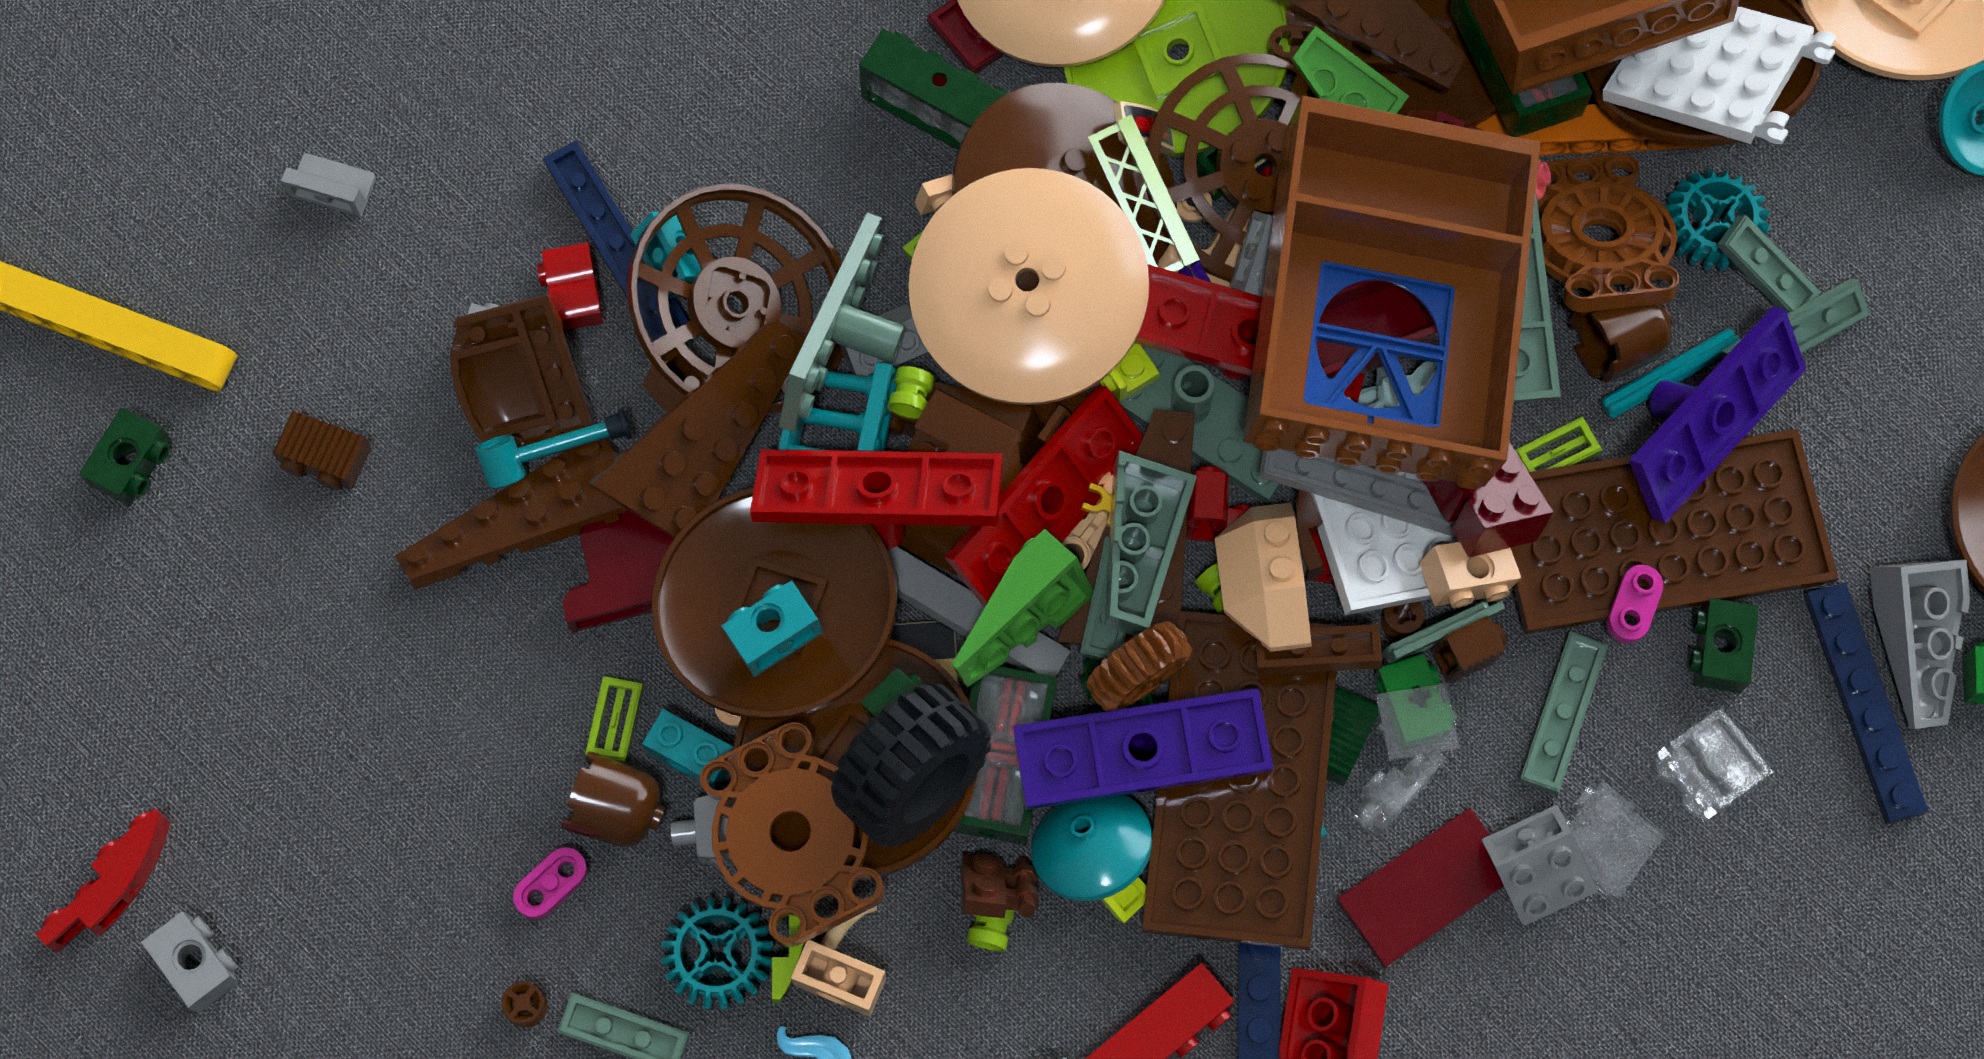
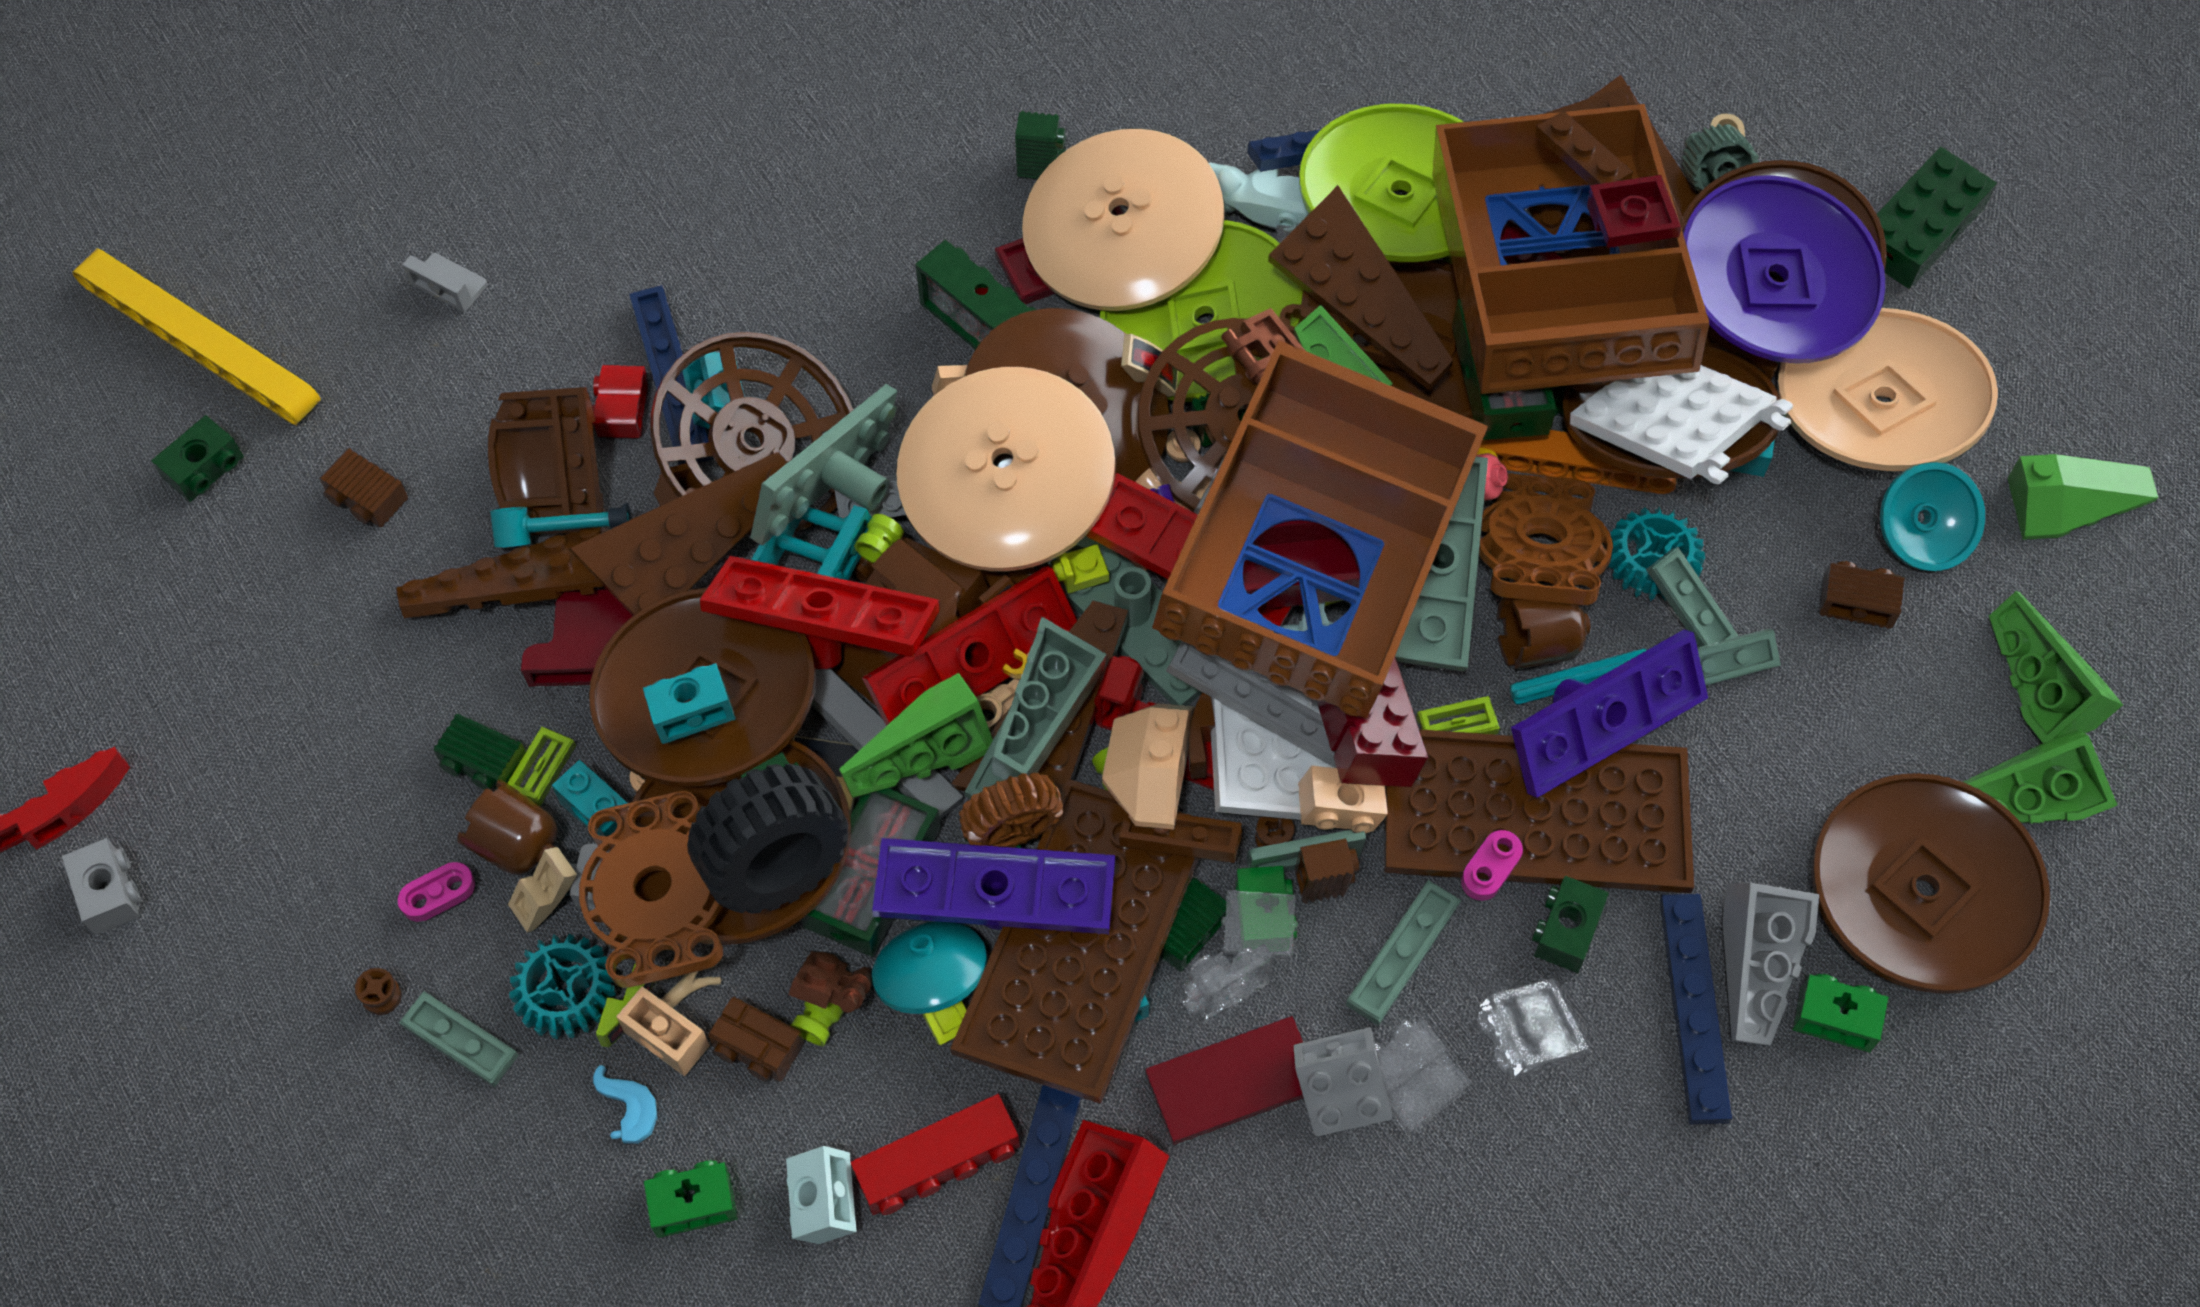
camera: 15 degrees right, 10 degrees down
fence [1088,114,1200,272] -> none
none -> dark green brick [433,714,526,790]
none -> tan slope [508,847,577,932]
none -> reddish brown brick [708,996,804,1082]
none -> copper plate [1221,308,1306,384]
none -> reddish brown brick [1819,561,1905,629]

